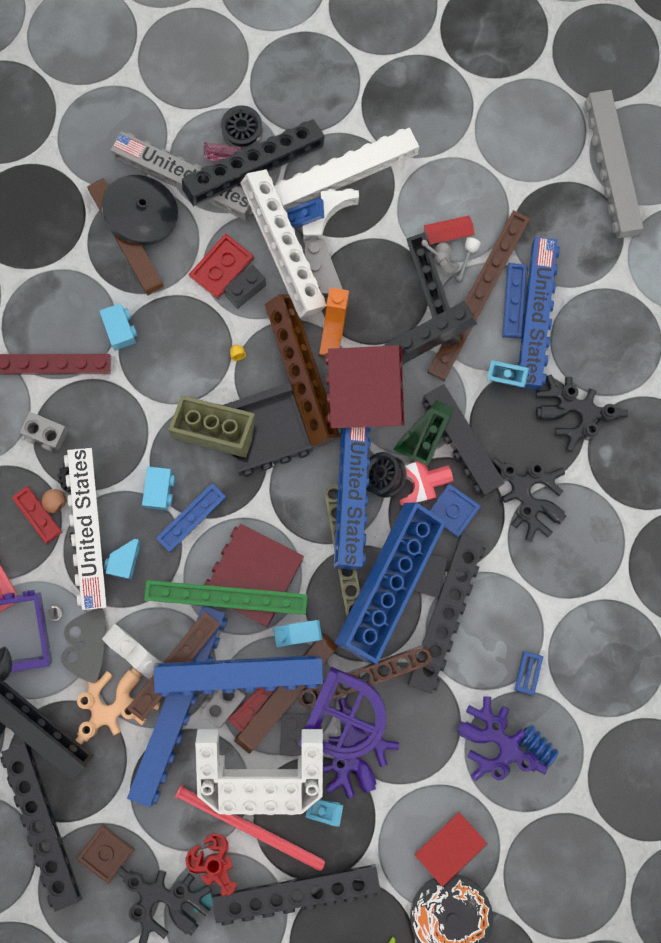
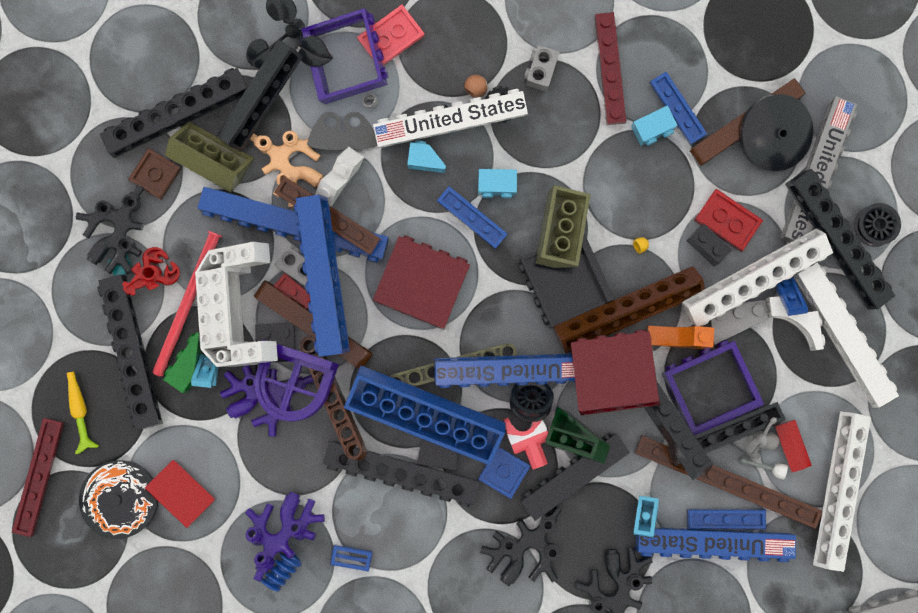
camera: 85 degrees right, 5 degrees up
red tile [11,486,63,544] -> none
green plate [144,580,308,615] -> none
clear pink plate [203,142,242,160] -> none
medium azure slope [273,620,322,648] -> none
none -> green slope [163,332,201,393]
none -> olive slope [165,122,254,193]
none -> blue plate [649,72,707,145]
none -> dark purple window [661,340,764,435]
none -> white brick [813,411,871,572]

